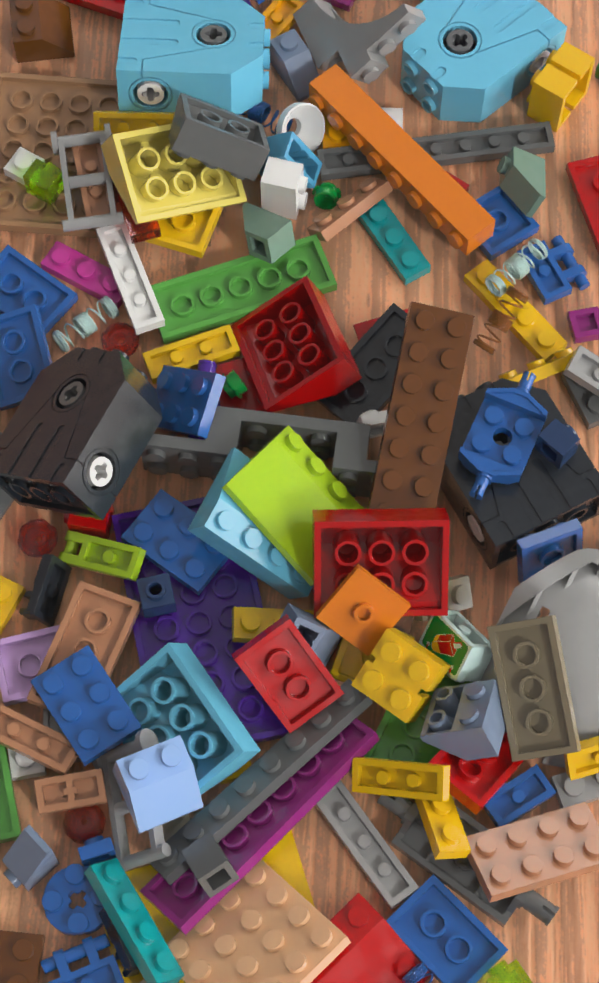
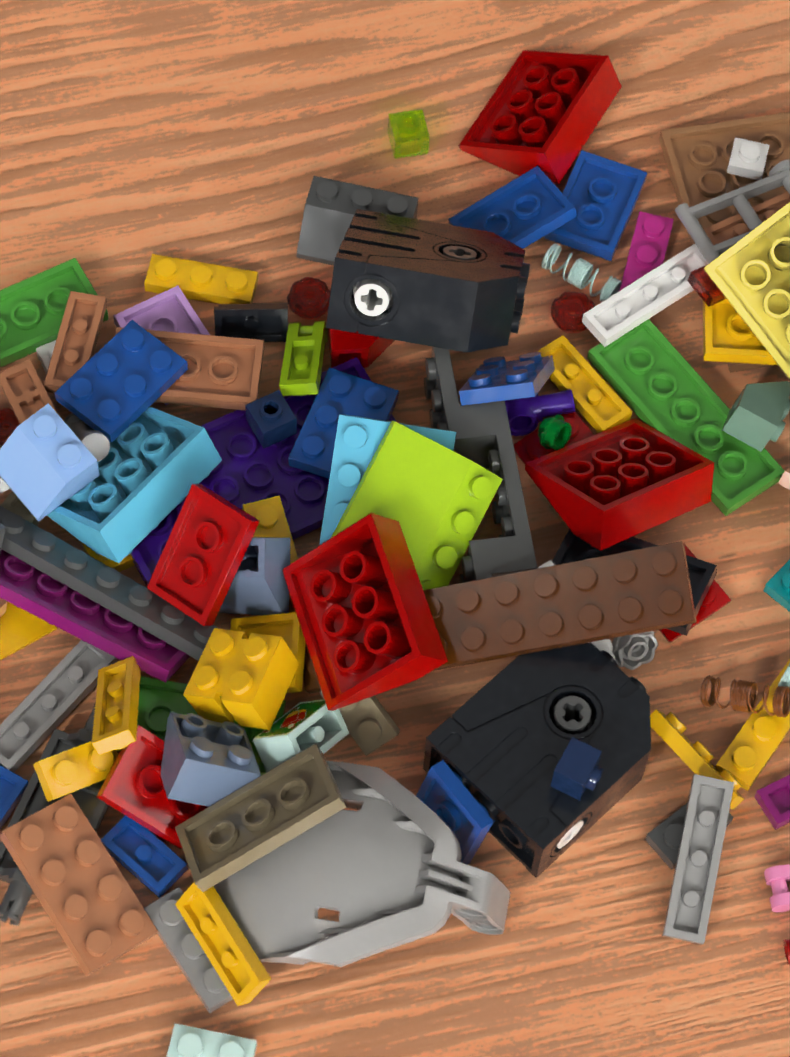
camera: 70 degrees right, 5 degrees down
clear neon green plate [23,158,64,205] -> none
orange plate [316,564,411,656] -> none
blue plate [458,371,548,500] -> none

